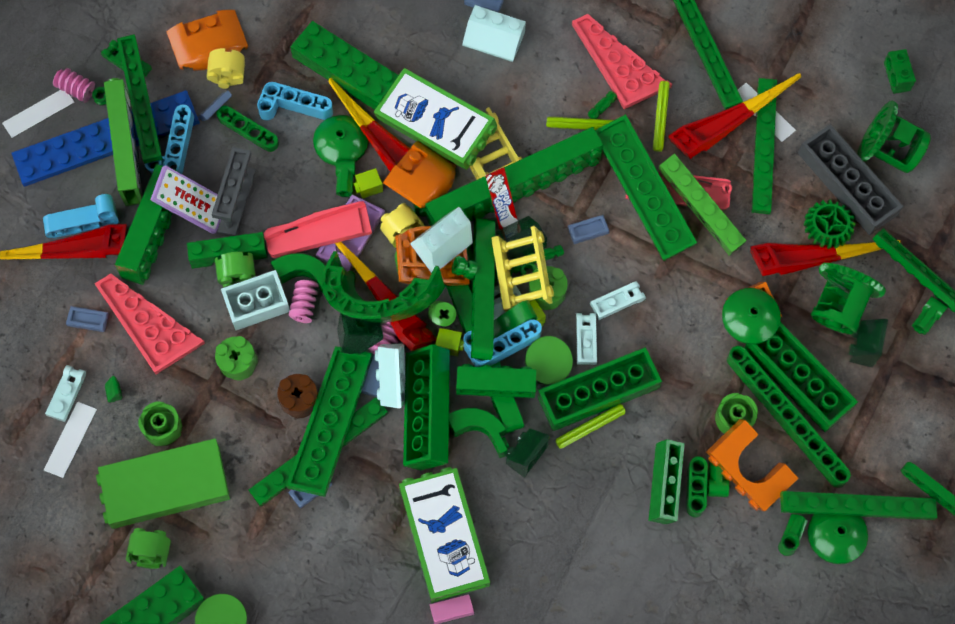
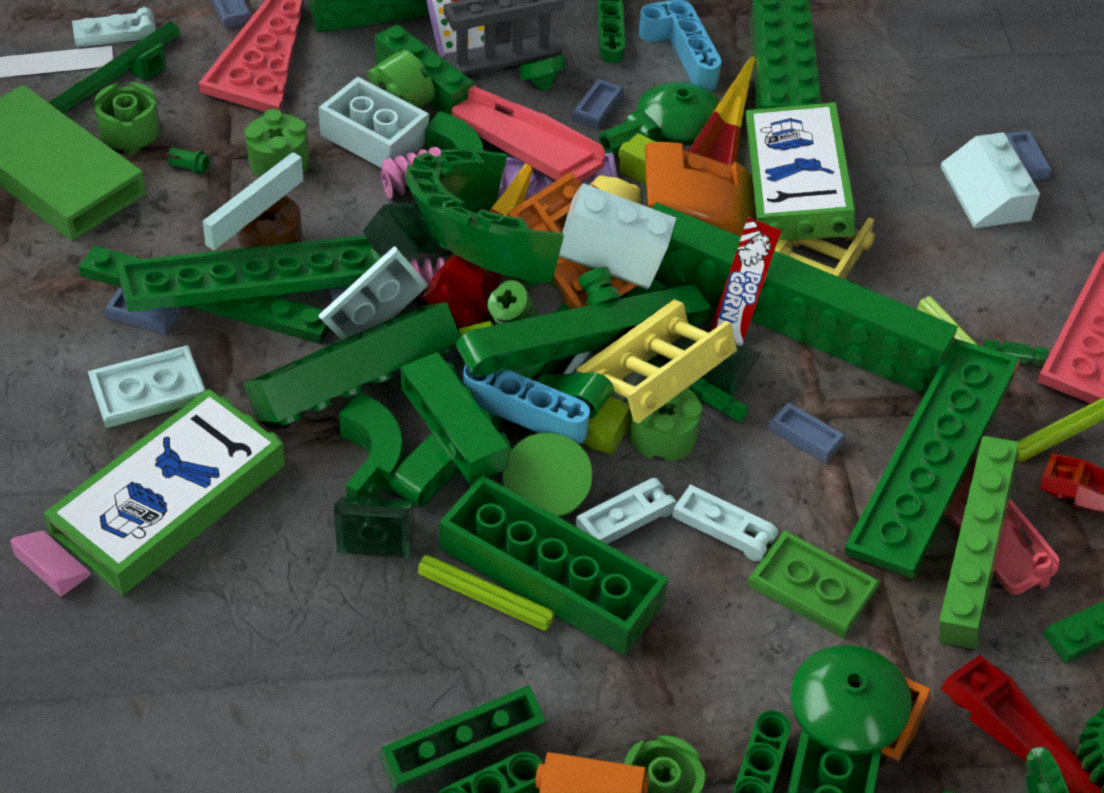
camera: 55 degrees right, 20 degrees down
none -> green axle [48,22,180,114]
none -> light aqua tile [88,345,206,428]
none -> green pin [168,147,210,175]
none -> light aqua tile [202,152,303,250]
none -> green piece [519,55,567,91]
none -> sand blue tile [572,79,624,129]
none -> bright green tile [747,530,880,639]

